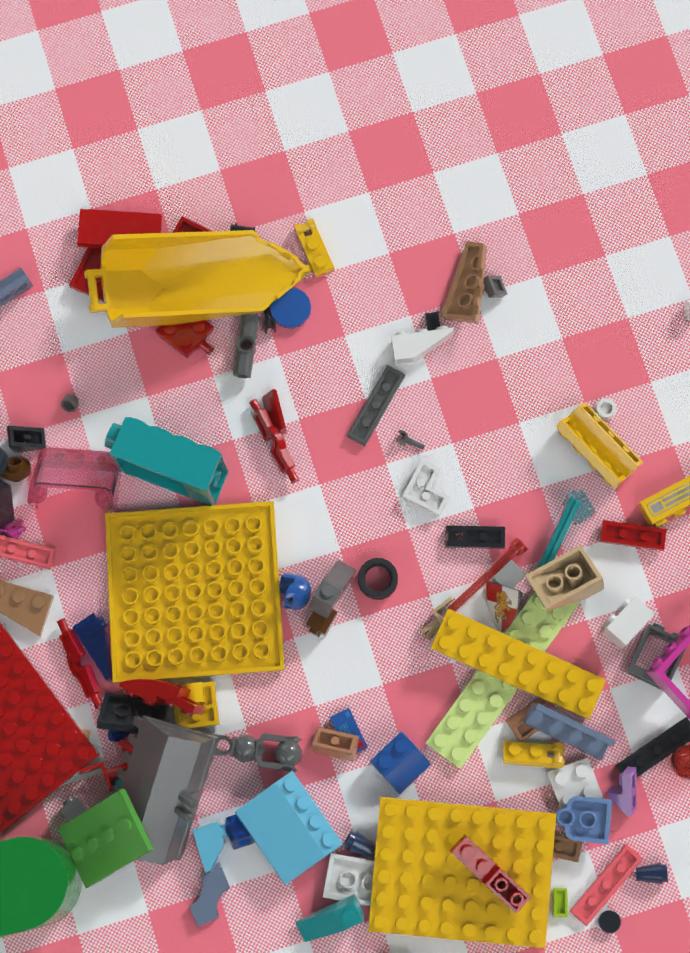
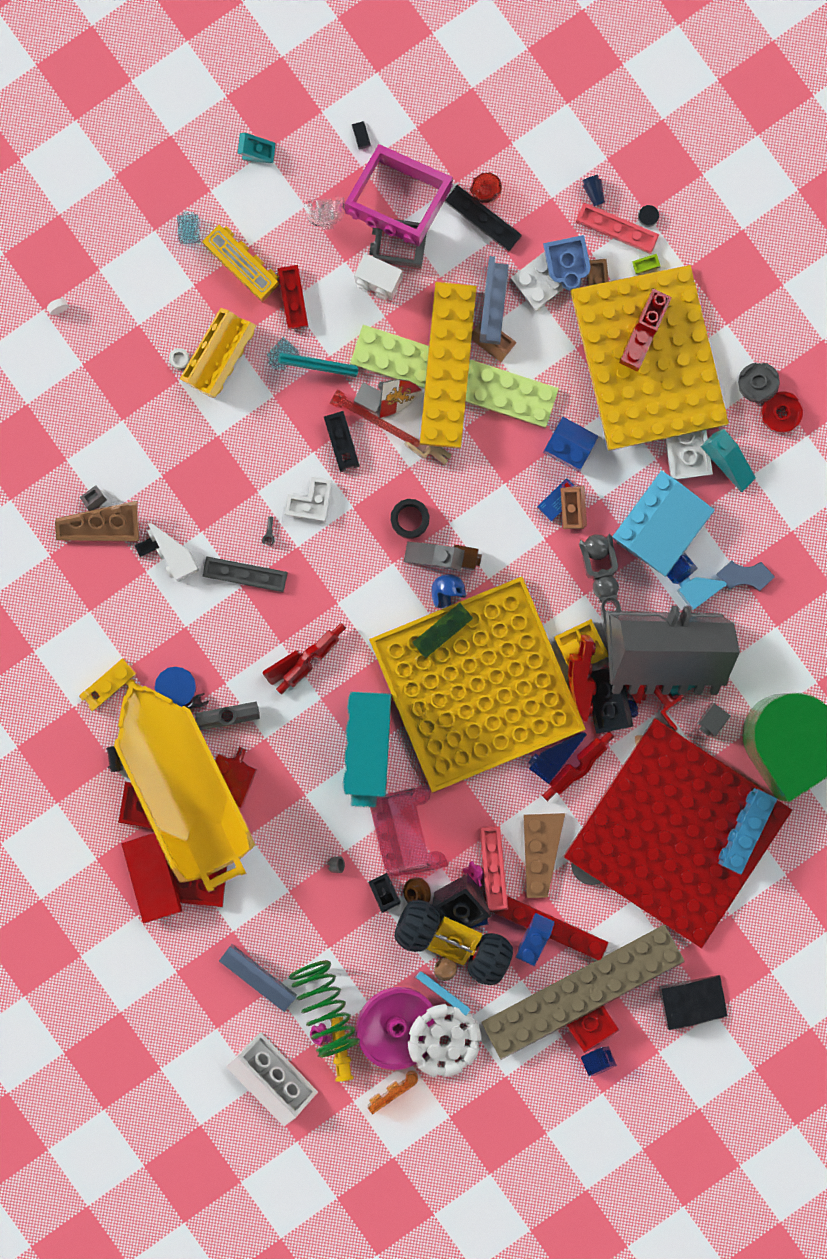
camera: 110 degrees left, 10 degrees up
bright green plate [58,789,154,888] -> none
dark blue cone [344,831,376,858] -> none
yellow plate [503,741,565,768] -> none
tan slope [525,545,604,611] -> none
medium lavender slope [606,767,637,817] -> none
none -> clear green plate [412,603,473,659]

